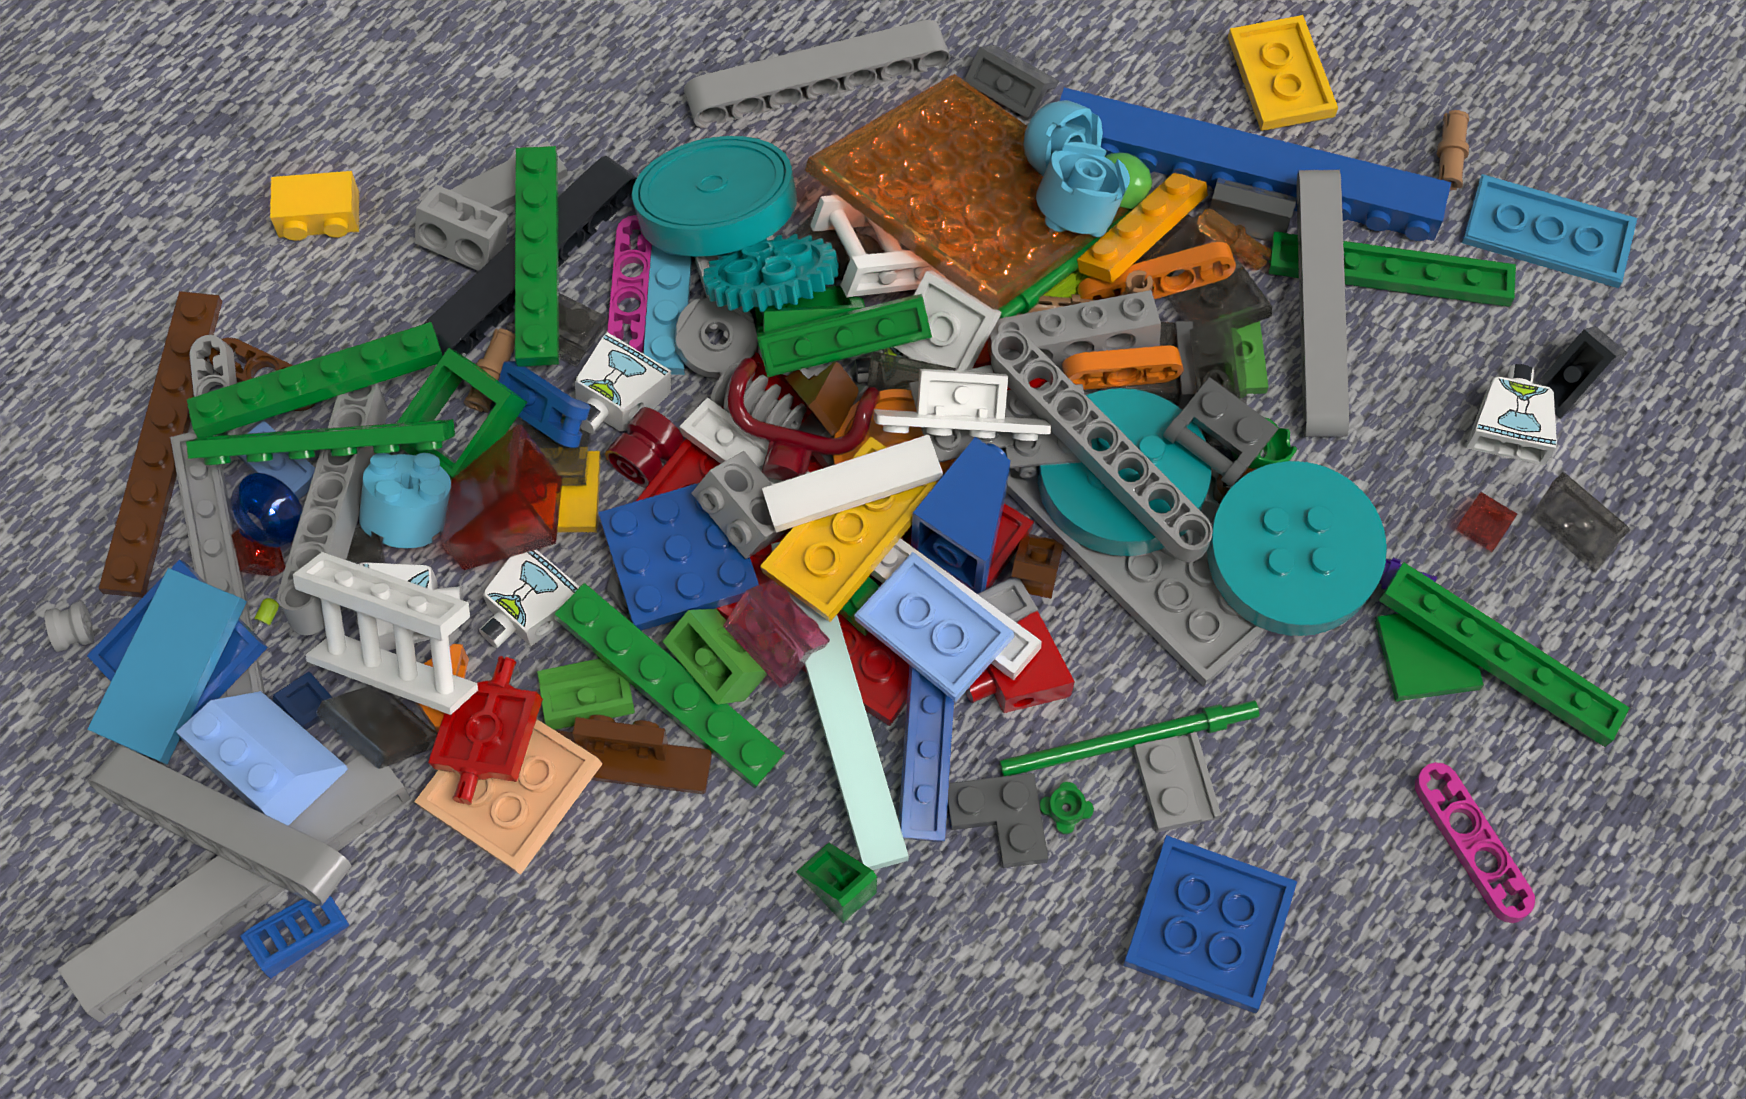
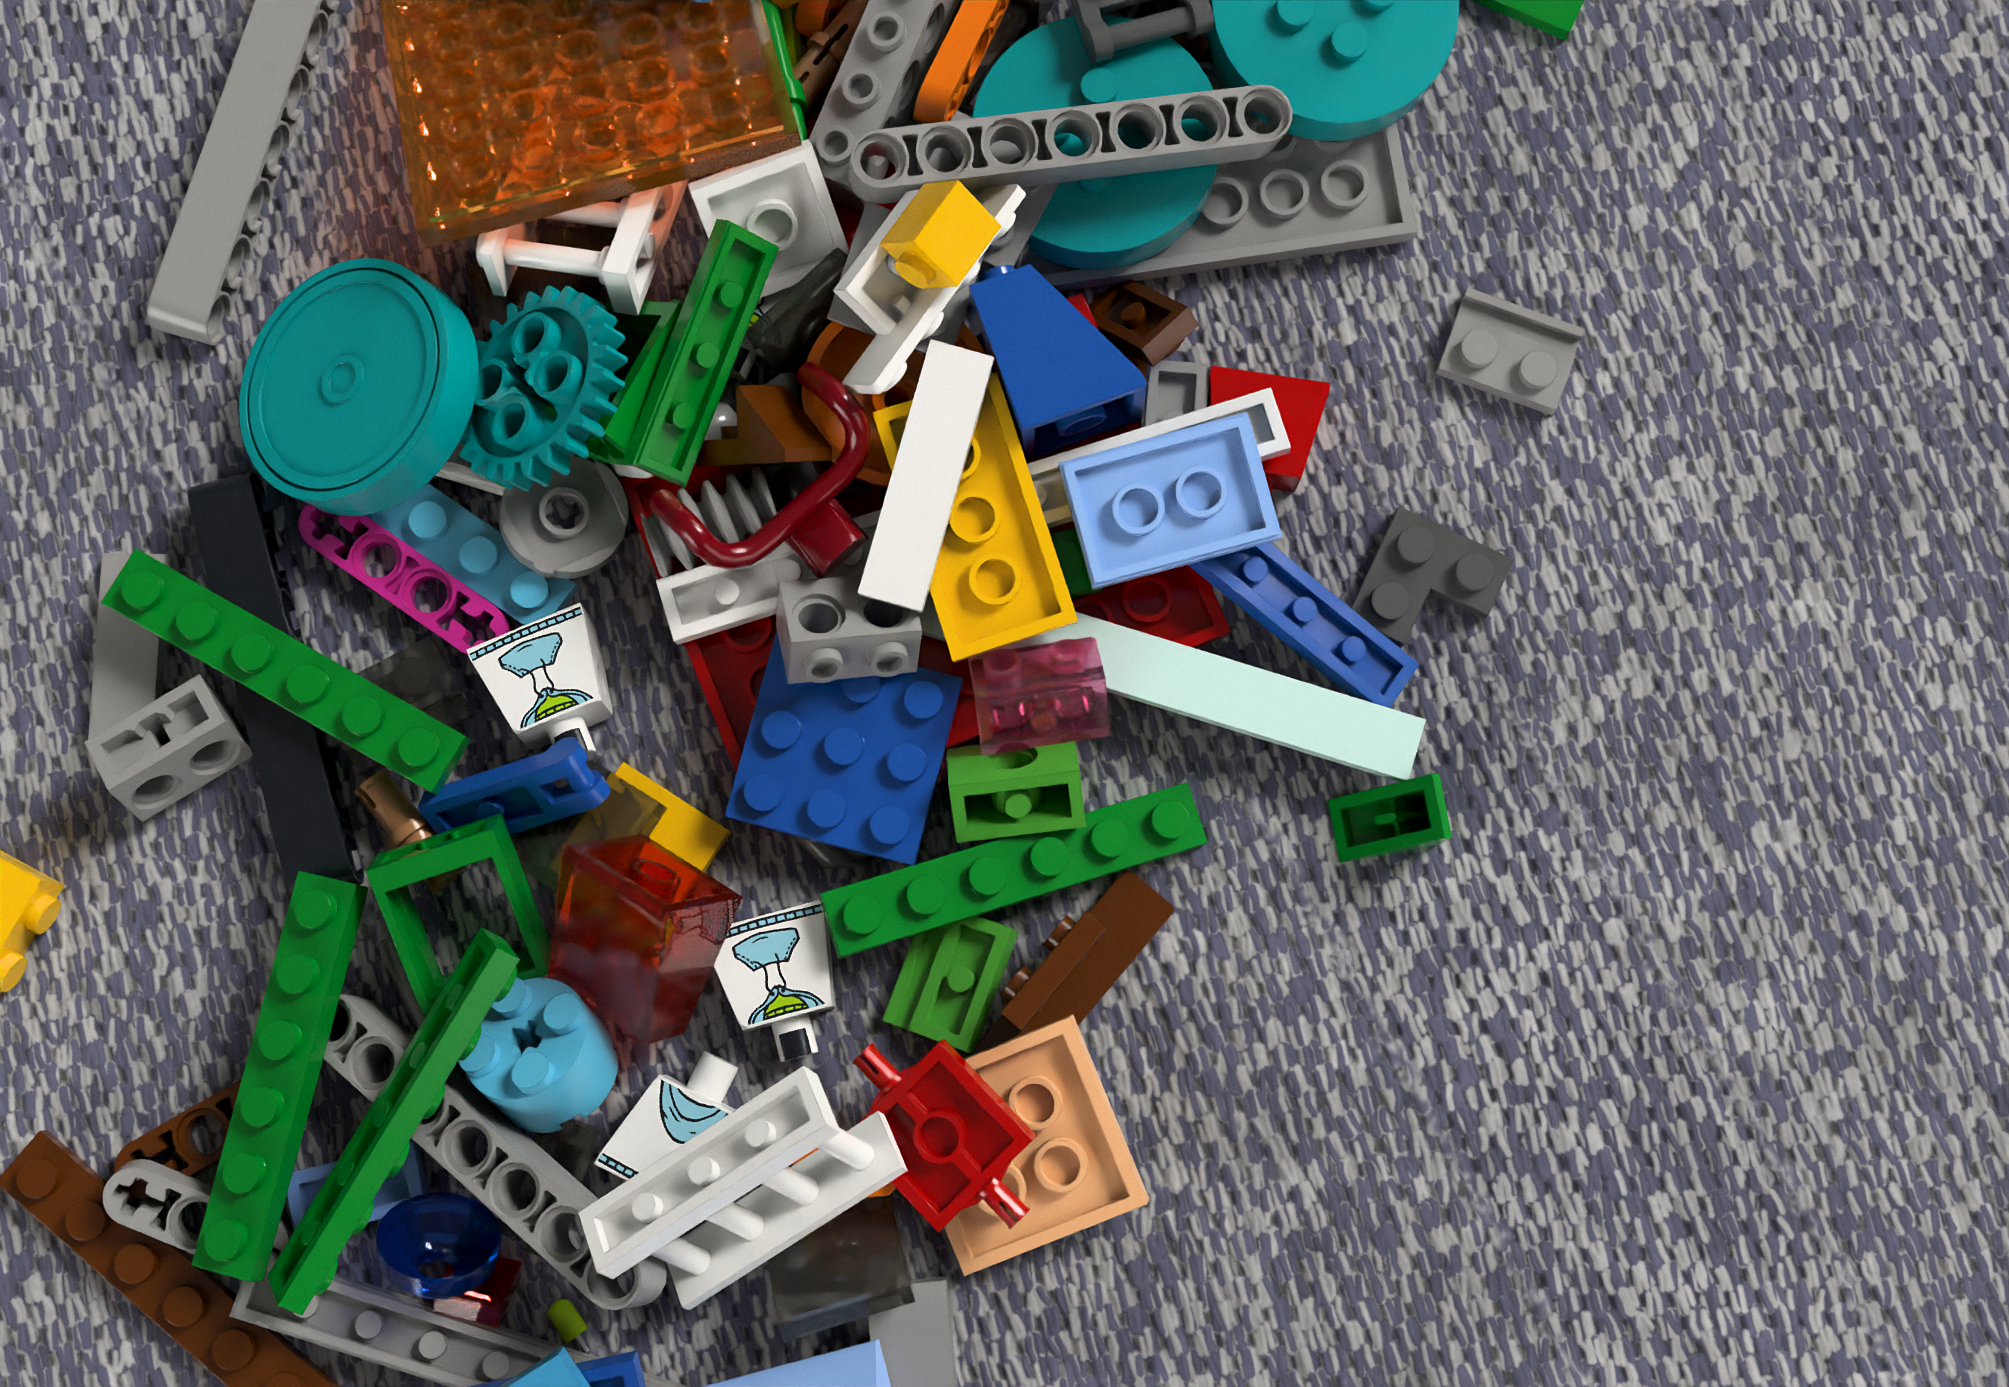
camera: 55 degrees left, 15 degrees up
dark blue plate [272,671,337,730] -> none
dark red wheel [605,407,684,487] -> none
green bar [999,700,1260,777] -> none
green plate [1040,782,1094,834] -> none
blue plate [1123,835,1297,1014] -> none
dark pink beam [1415,762,1535,923] -> none
none -> yellow brick [880,180,1001,289]

